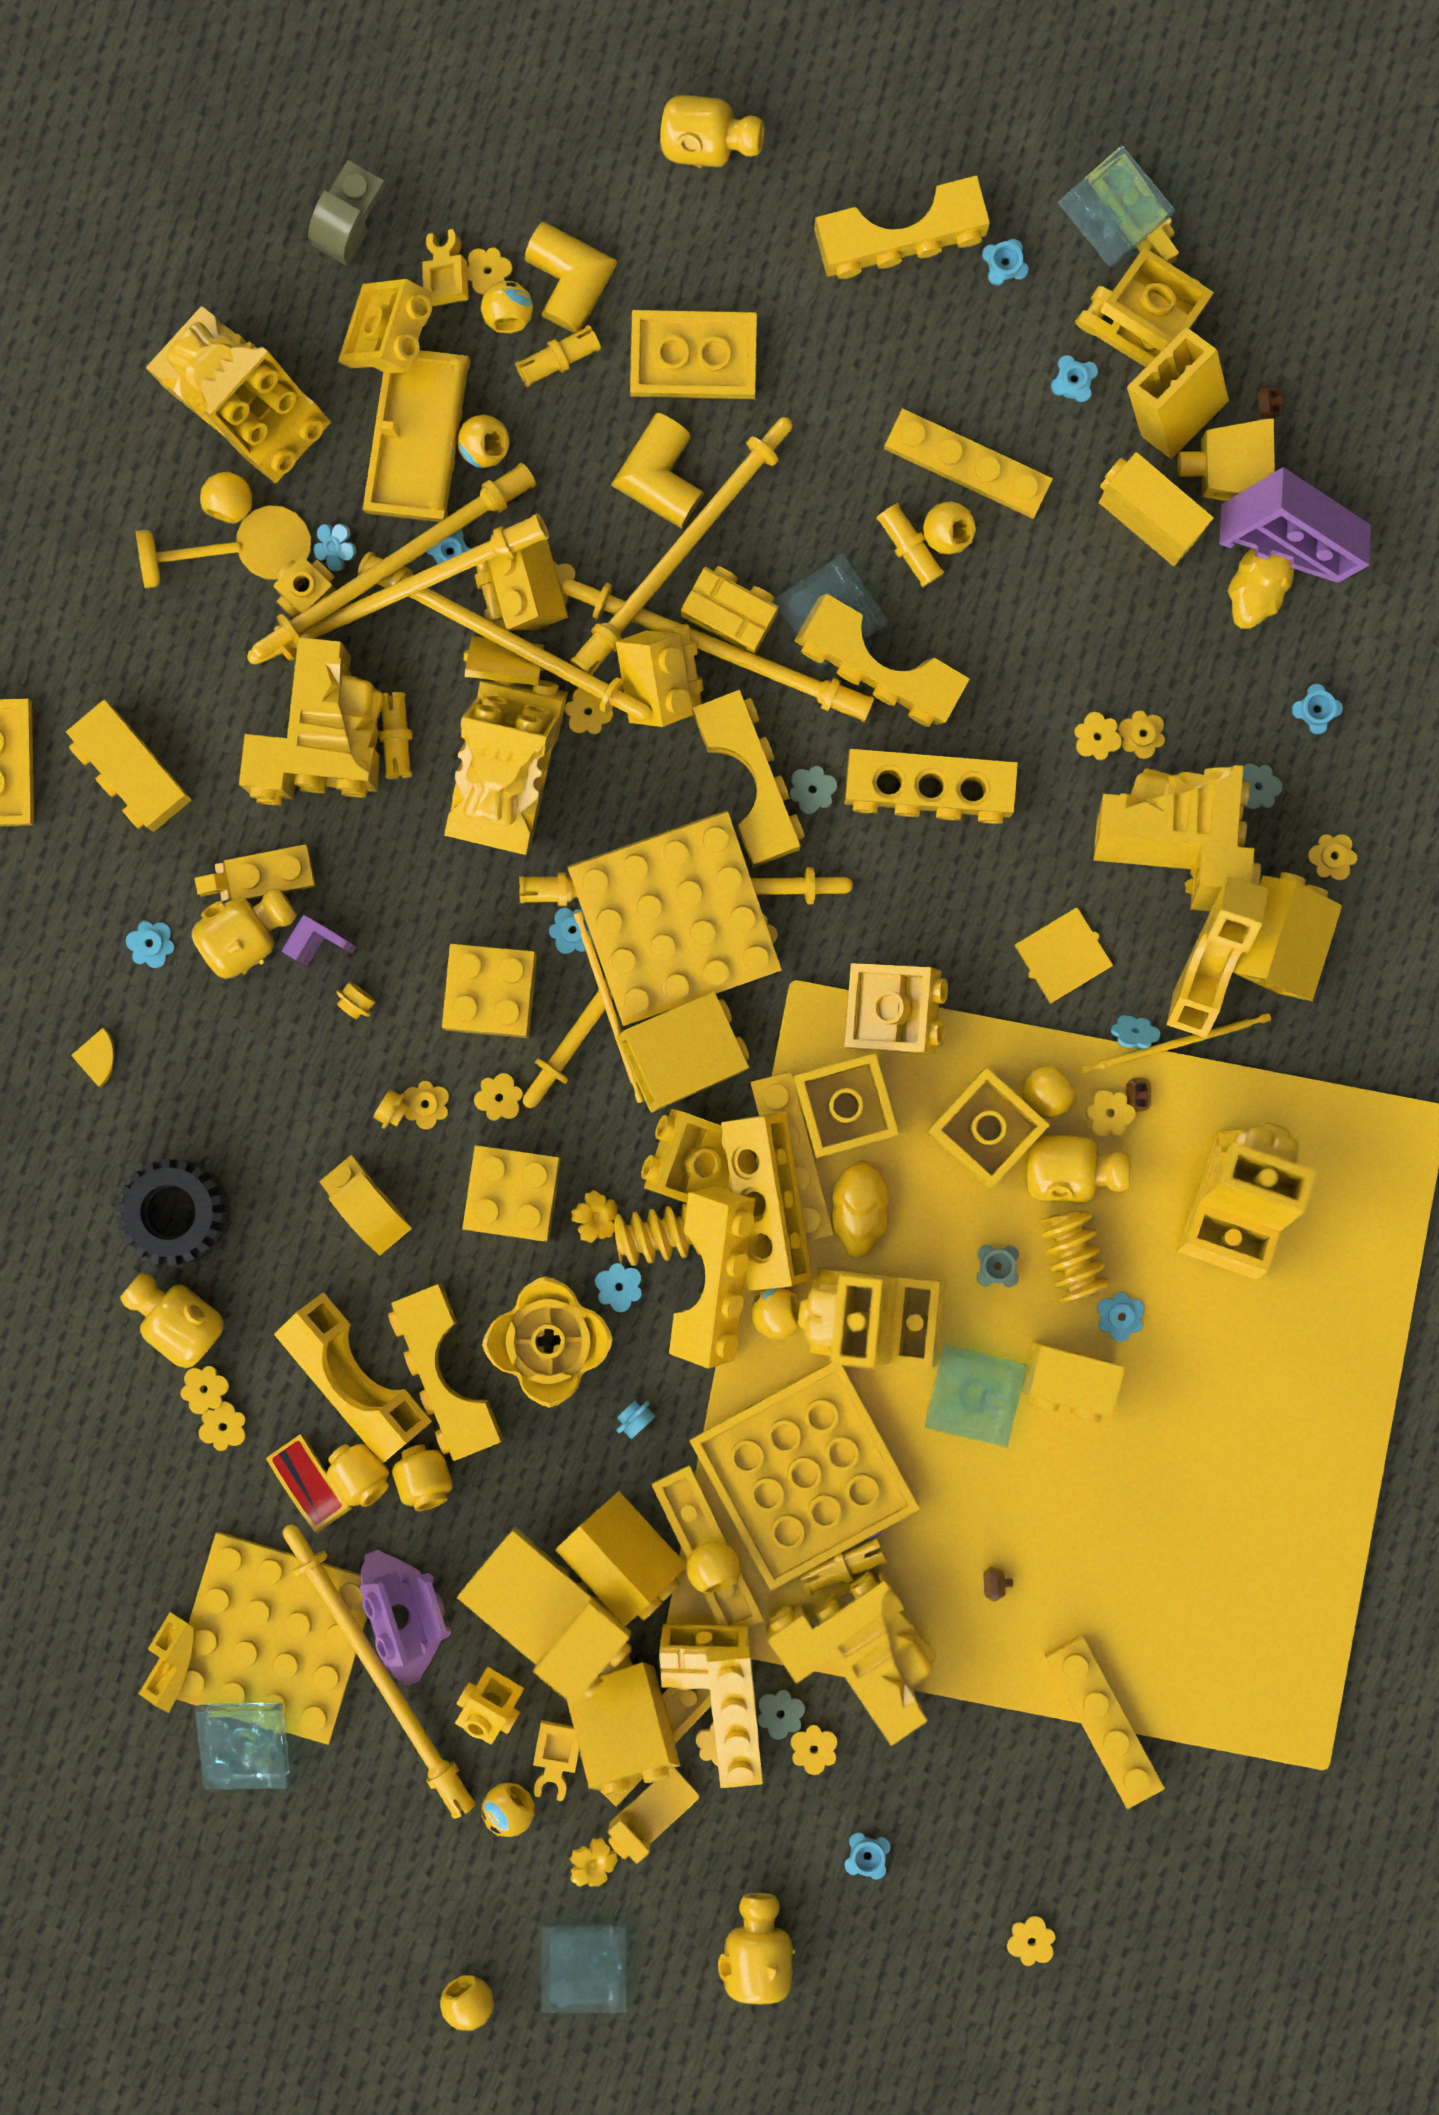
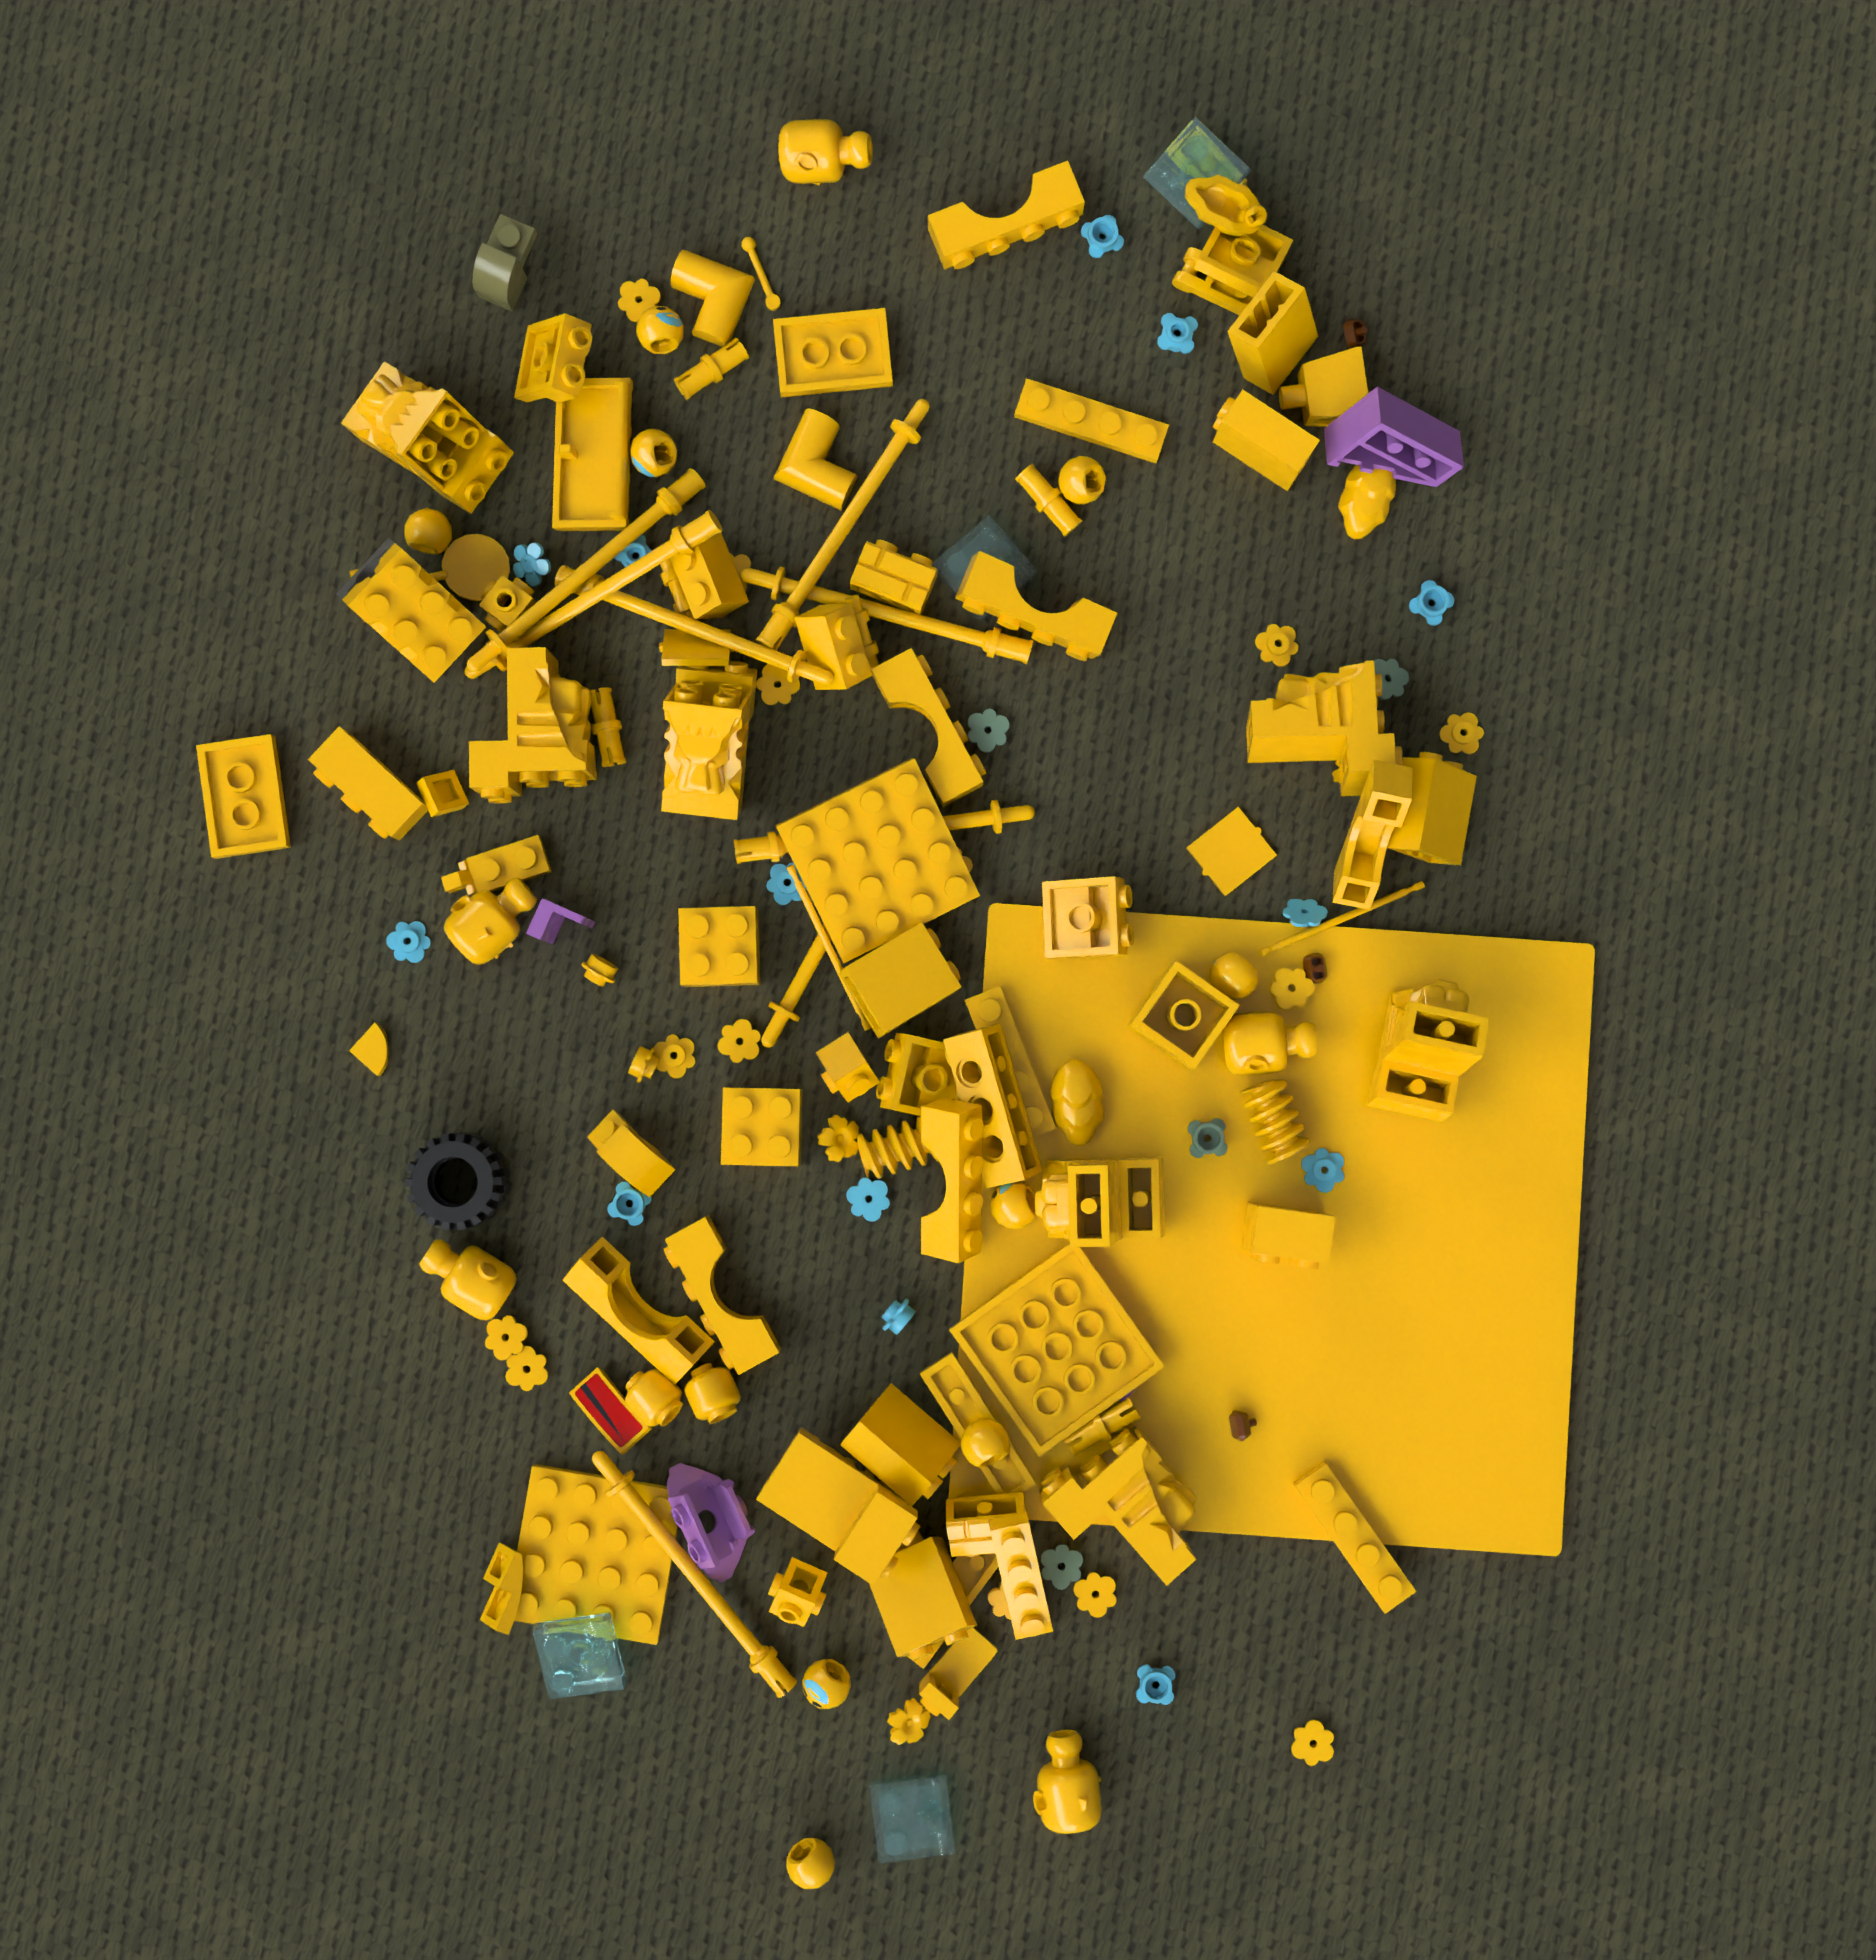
camera: 10 degrees left, 0 degrees up
yellow plate [422,229,468,307] -> none
yellow brick [482,1276,613,1408] -> none
yellow plate [533,1720,579,1801] -> none
yellow brick [793,1053,899,1159] -> none
yellow brick [844,749,1018,824] -> none
clear light blue hinge [924,1344,1027,1447] -> none
yellow plant [1074,712,1122,760] -> none
none -> yellow piece [337,538,486,683]
none -> yellow plate [416,770,469,817]
none -> medium azure plate [607,1182,652,1226]
none -> yellow hinge [741,237,781,311]
none -> yellow brick [816,1032,880,1103]
none -> yellow arm [1184,174,1267,236]

